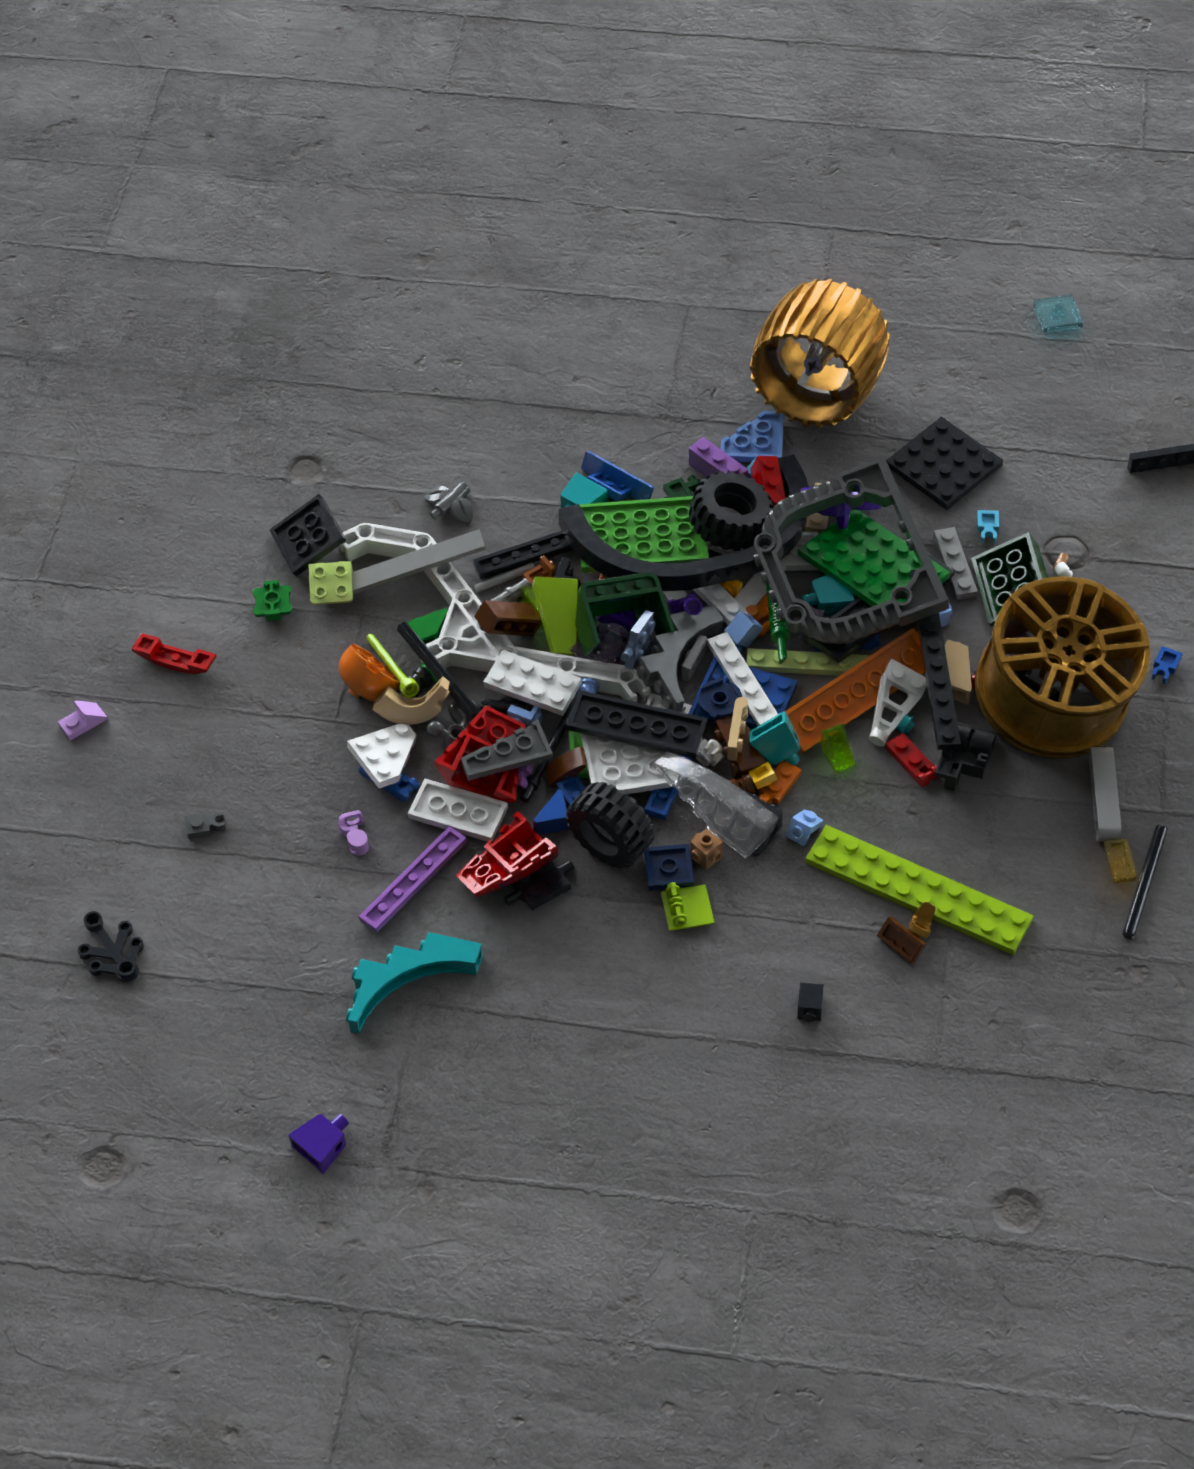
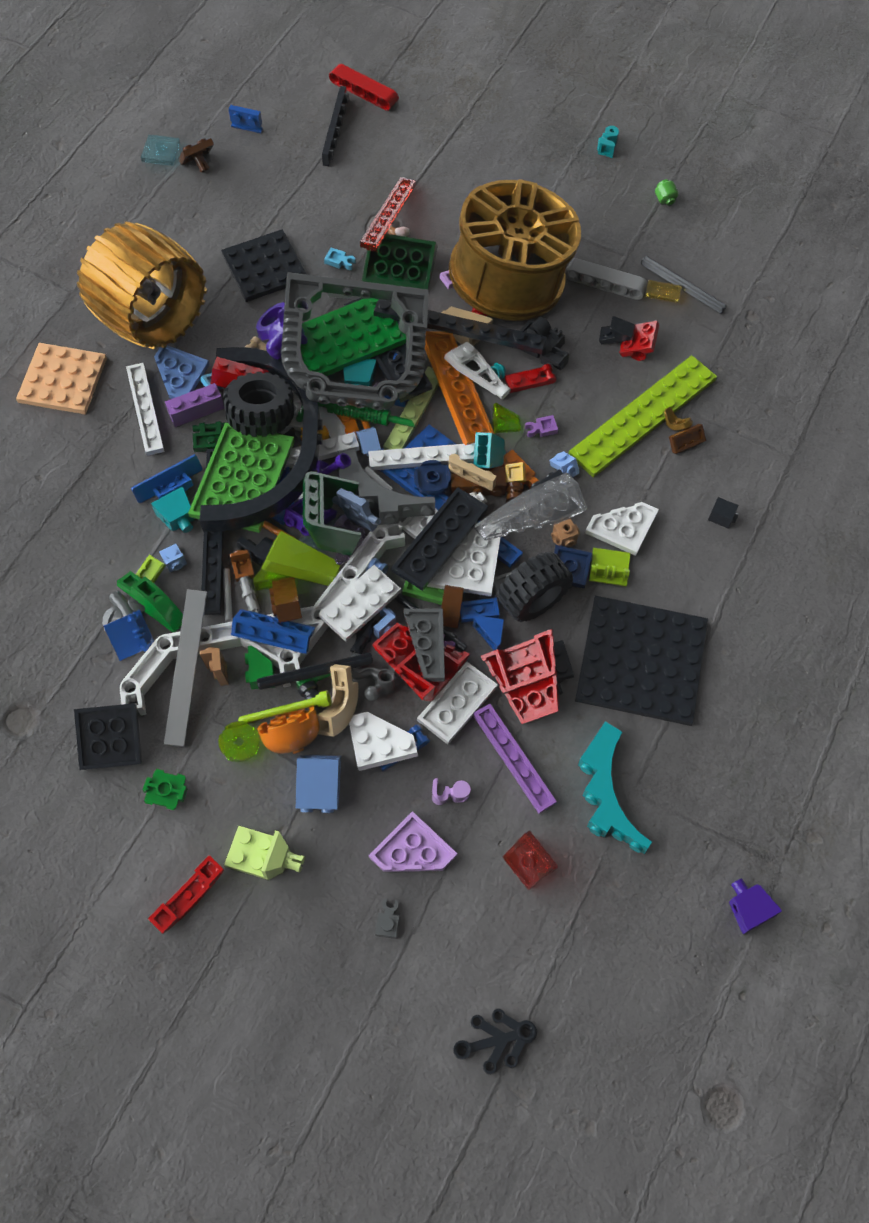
camera: 75 degrees left, 10 degrees up
lavender slope [58,701,108,741] -> none
yellowish green bracket [309,561,353,605] -> none
none -> light nougat plate [16,343,107,414]
none -> blue hinge [103,610,154,661]
none -> green slope [117,571,183,633]
none -> white plate [126,363,165,456]
none -> lime plate [136,554,166,583]
none -> light blue bracket [159,544,187,572]
none -> reddish brown plate [178,138,214,172]
none -> medium nougat bracket [200,647,228,686]
none -> clear neon green plate [218,721,260,762]
none -> yellowish green plate [224,826,305,880]
none -> blue plate [229,105,263,133]
none -> blue fence [231,609,315,654]
none -> medium blue slope [296,755,341,813]
none -> clear red plate [360,177,416,251]
none -> lavender plate [369,811,458,872]
none -> clear red bracket [503,831,558,890]
none -> medium lavender plate [525,415,558,437]
none -> black plate [575,595,708,726]
none -> white plate [585,502,659,556]
none -> black slope [599,316,636,345]
none -> red plate [619,321,660,361]

